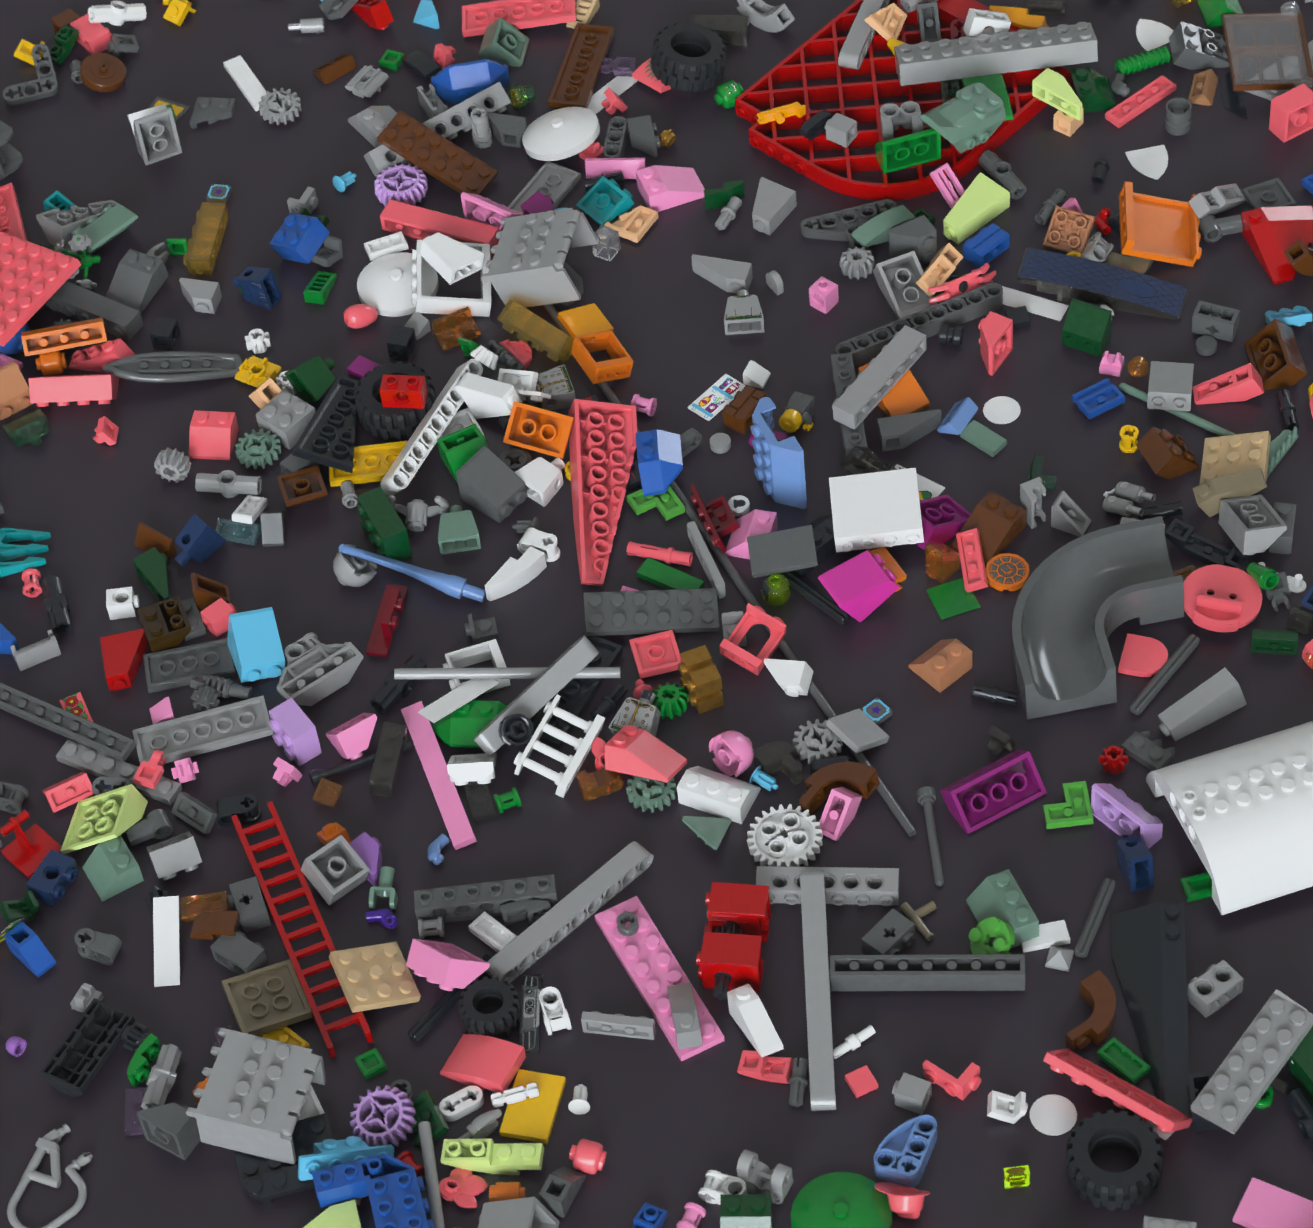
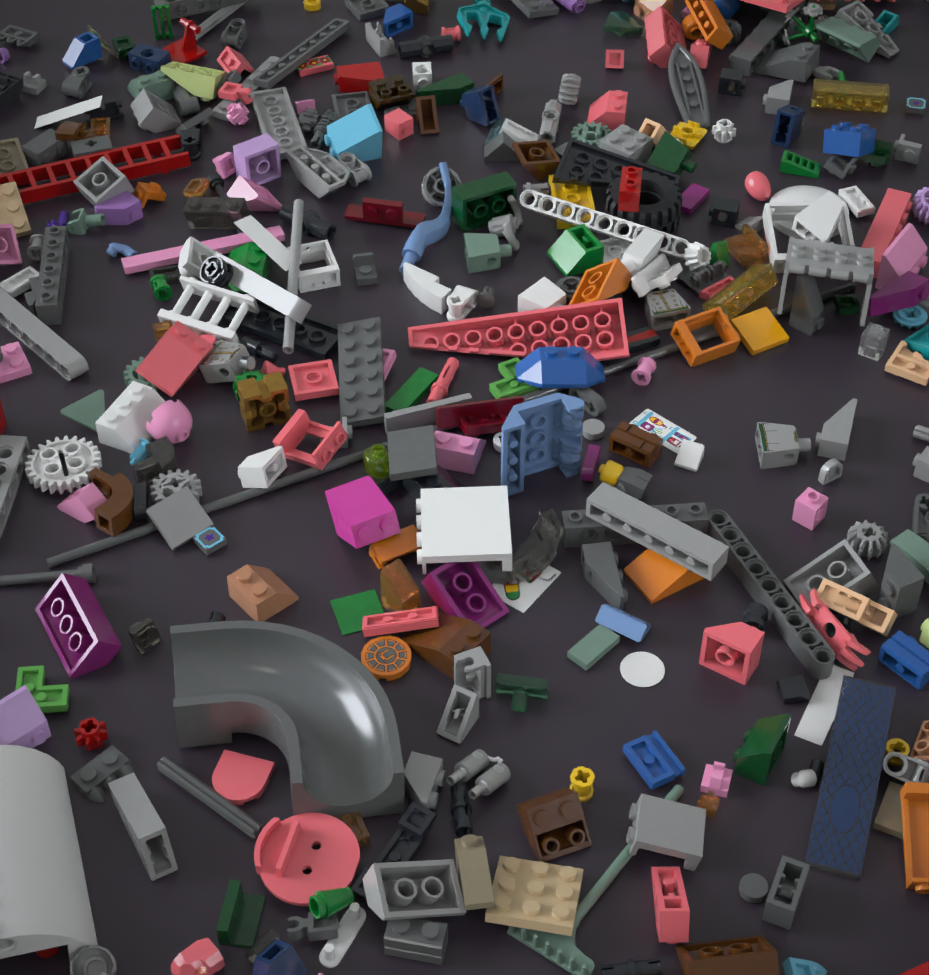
camera: 85 degrees right, 5 degrees down
dark grey slope [456,446,527,523] -> none

